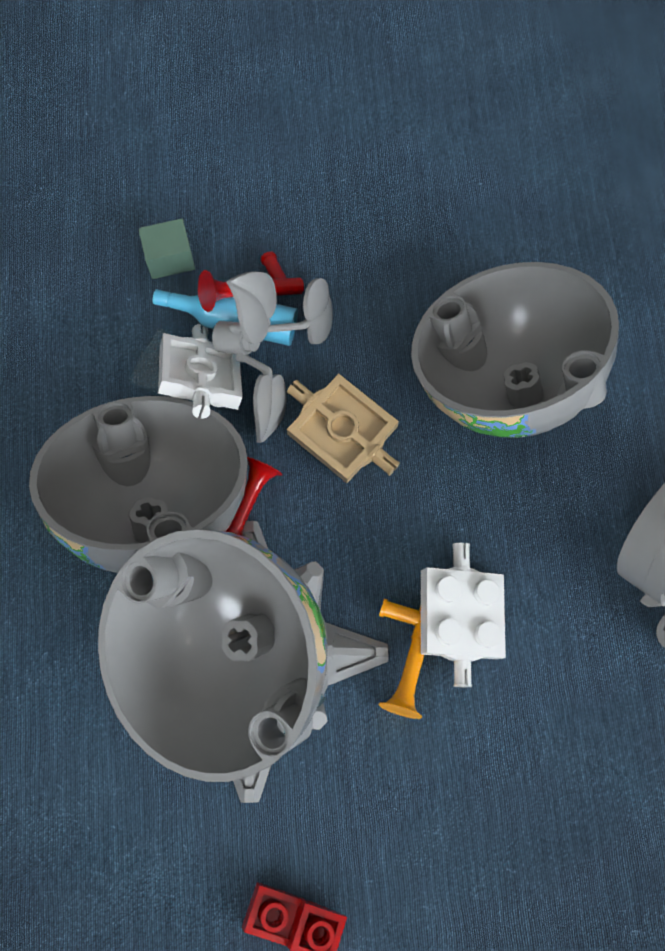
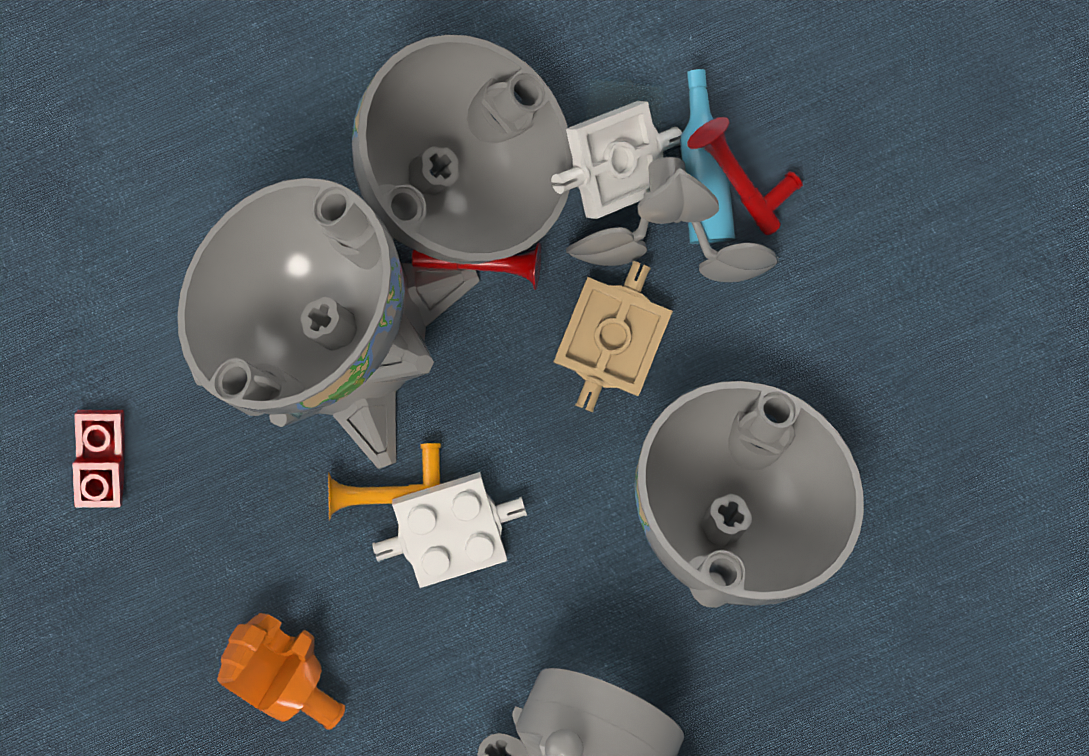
camera: 70 degrees right, 15 degrees up
sand green panel [139,218,196,279] -> none
none -> orange piece [217,613,345,730]

